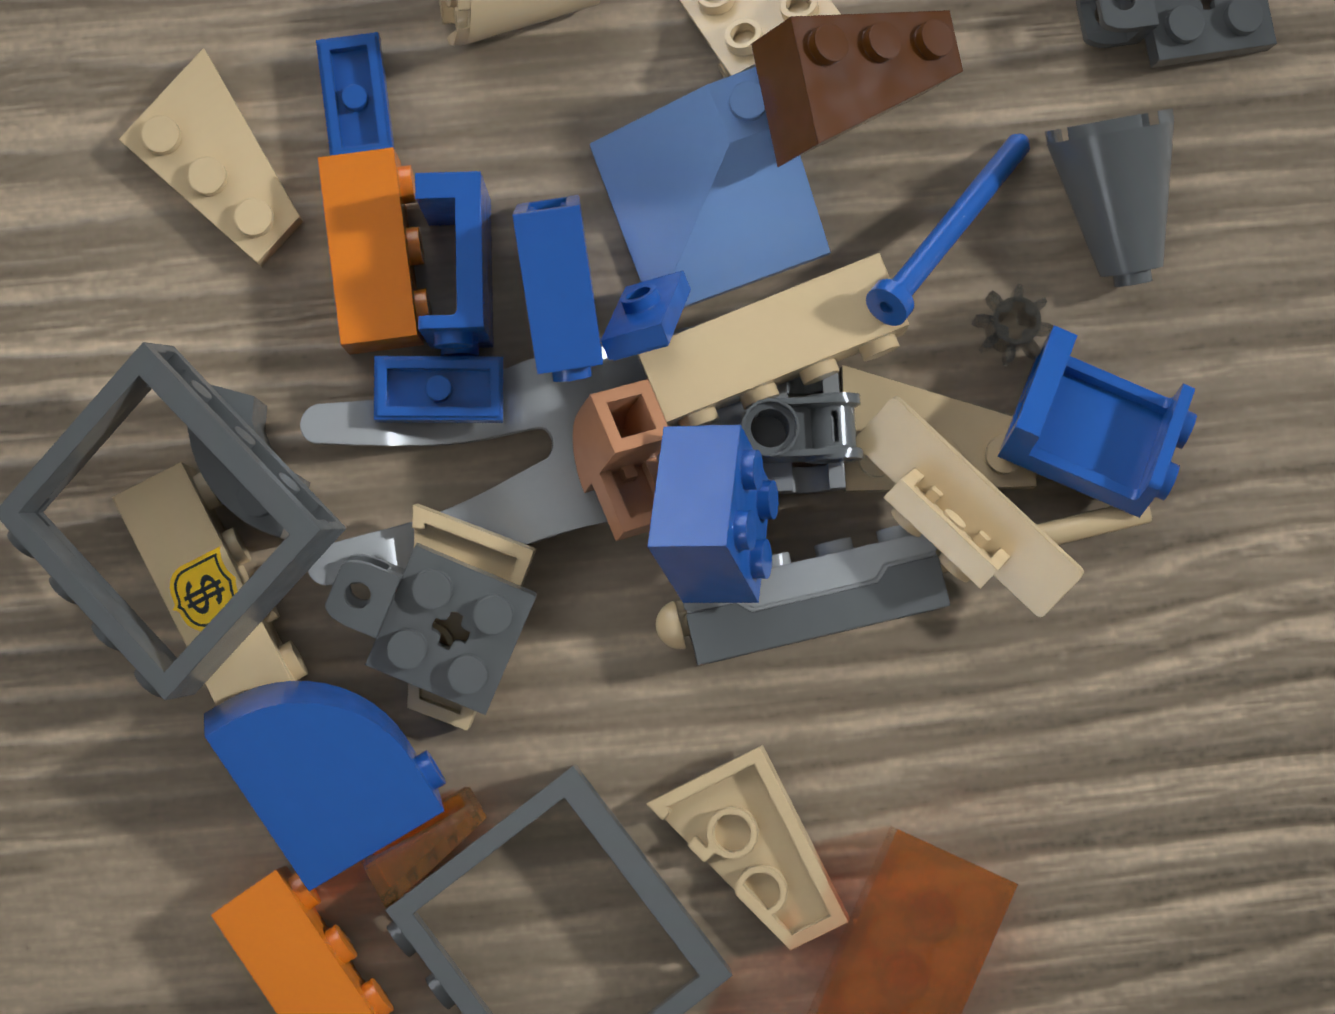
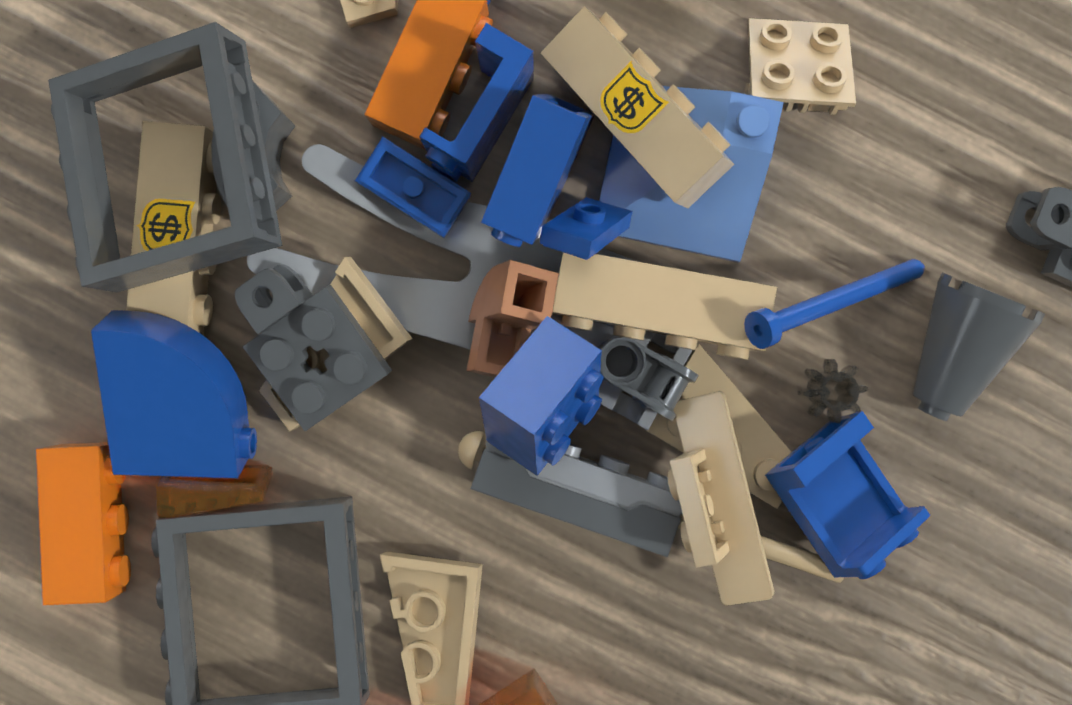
camera: 25 degrees right, 5 degrees up
reddish brown wedge [751,10,963,167] -> none
none -> tan brick [541,6,734,209]

